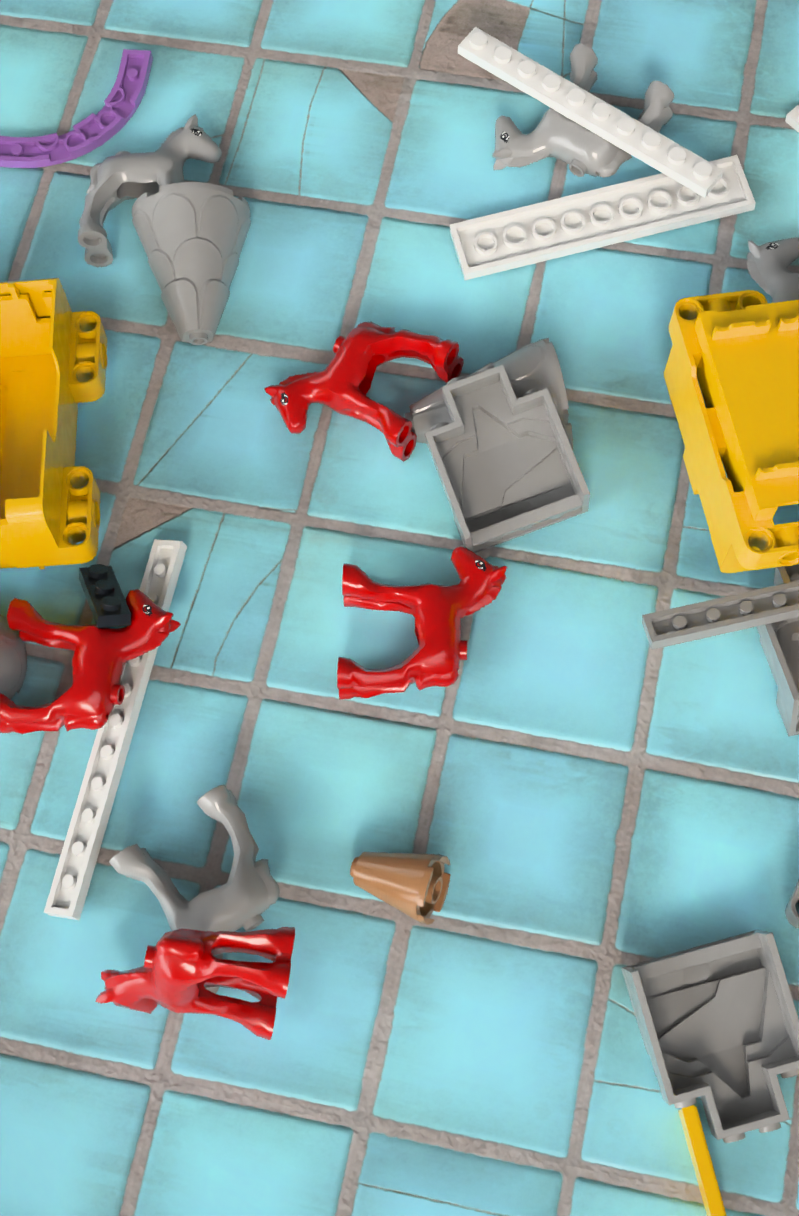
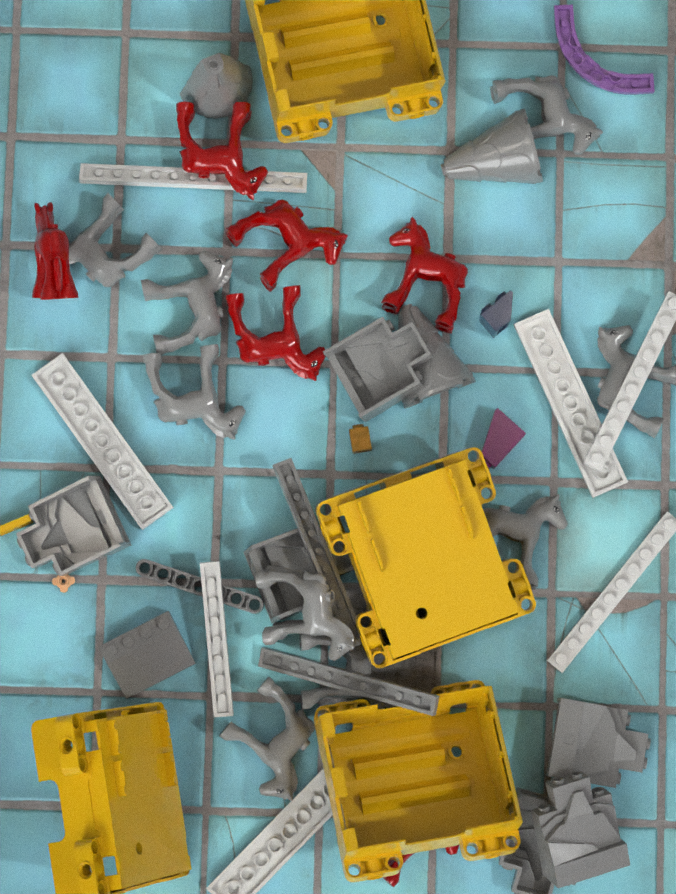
camera: 70 degrees right, 15 degrees up
black plate [79,564,131,628] -> none
medium nougat cone [350,852,450,925] -> none
none -> white plate [31,353,174,530]
none -> light grey animal [141,251,233,355]
none -> light grey animal [143,344,246,440]
none -> red animal [226,199,348,292]
none -> pearl gold brick [349,424,372,454]
none -> slope [479,290,513,338]
none -> magenta slope [481,408,526,469]

